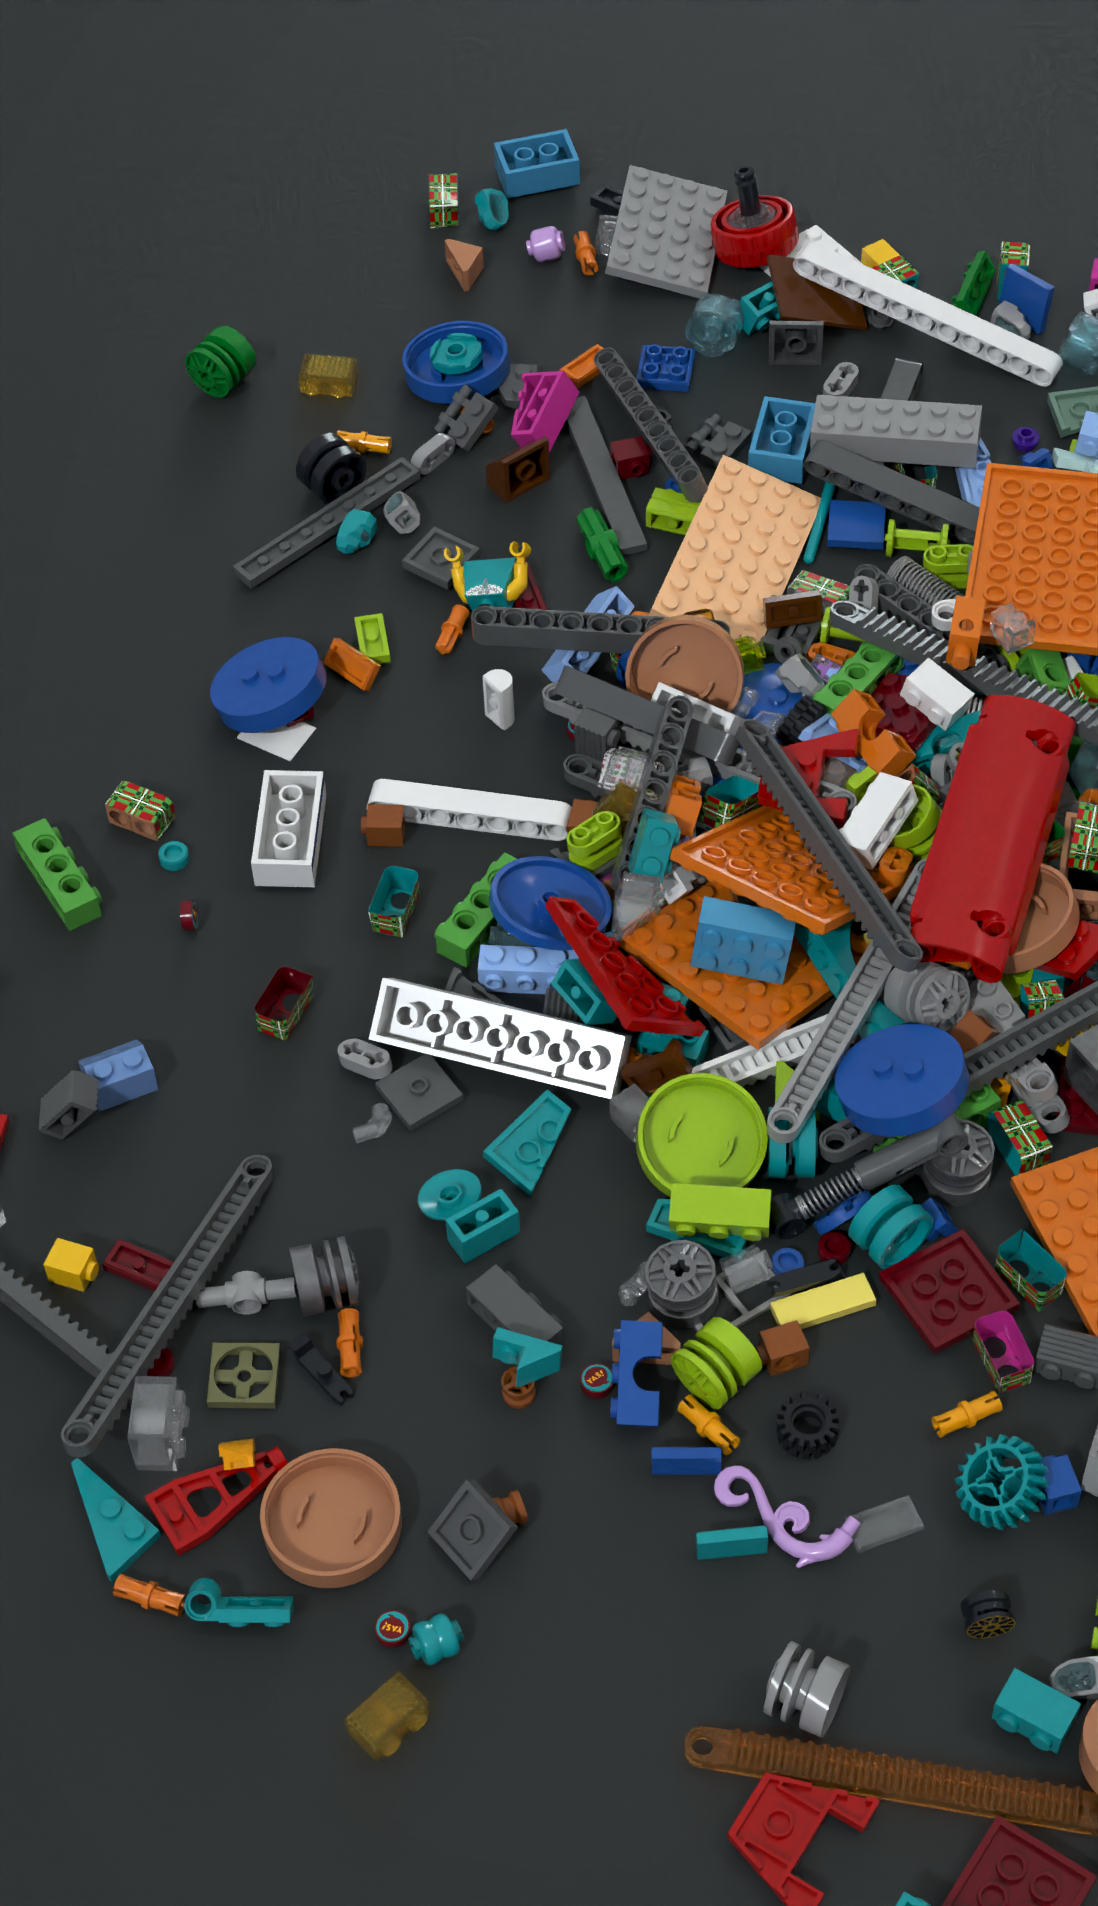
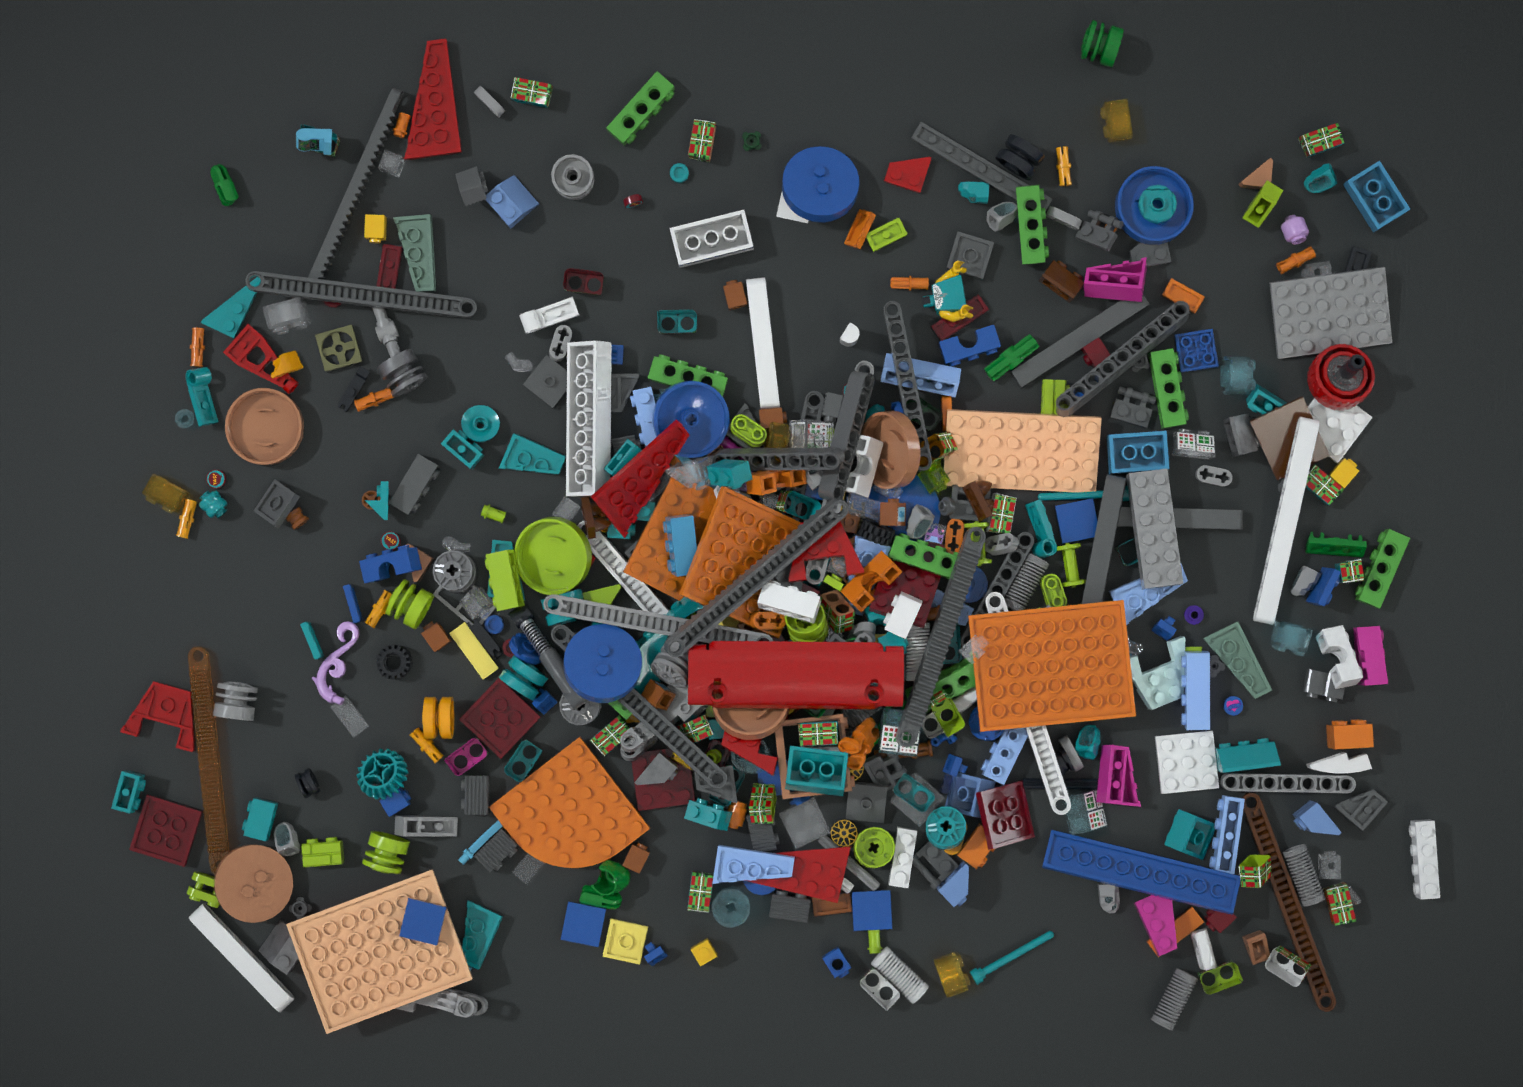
camera: 75 degrees right, 35 degrees up
orange torso [946,595,986,670] -> none
none -> clear light blue plate [175,409,195,428]
none -> light orange pin [176,499,198,539]
none -> sand green wing [393,214,436,292]
none -> light orange wheel [422,697,454,739]
none -> lime pin [481,504,506,523]
none -> white plate [519,297,579,334]
none -> light grey wheel [551,154,595,200]
none -> dark green plate [742,131,762,151]
none -> dark orange brick [880,499,906,526]
none -> red wing [884,157,931,193]
none -> blue arch [938,325,1001,367]
none -> bright green brick [1016,184,1049,264]
none -> teal plate [1025,499,1057,559]
none -> bright green brick [1148,348,1189,429]
none -> slope [1171,429,1216,460]
none -> lime brick [1243,180,1283,228]
none -> bright green brick [1355,529,1410,609]

